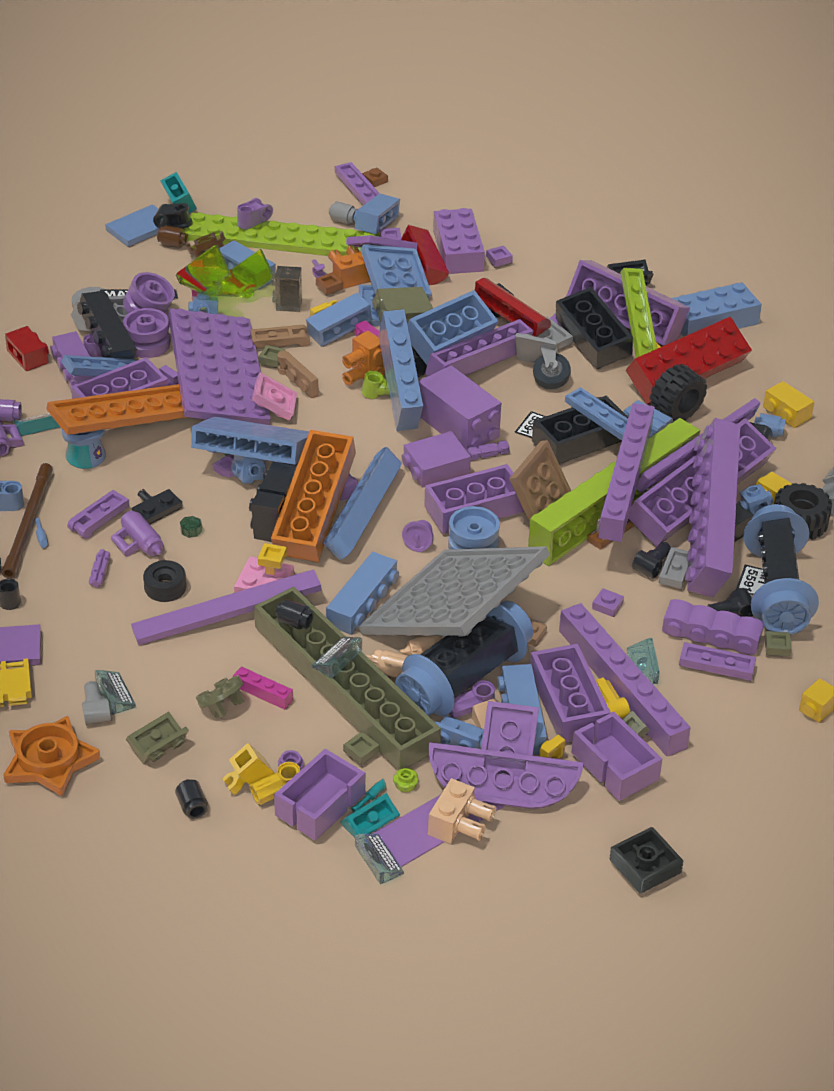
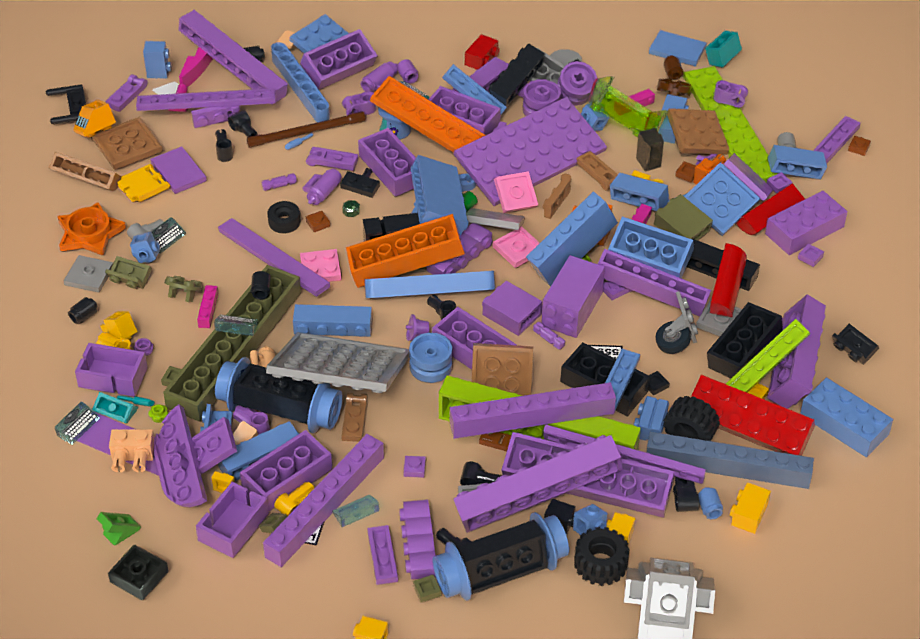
camera: 65 degrees right, 5 degrees up
black piece [153,203,193,229] -> none
yellow tile [257,543,287,575] -> none
olive plate [258,345,285,368] -> none
none -> light grey plate [64,255,113,293]
none -> bright green slope [96,512,141,545]
none -> medium blue brick [130,231,160,263]
none -> dark orange plate [306,210,330,233]
none -> medium lavender piece [342,91,376,115]
none -> medium lavender brick [358,128,416,197]
none -> black pin [427,295,456,320]
none -> light grey tile [466,208,525,230]
none -> bright pink plate [493,227,540,268]
none -> sand blue brick [646,432,814,489]
none -> medium nougat plate [666,108,729,155]

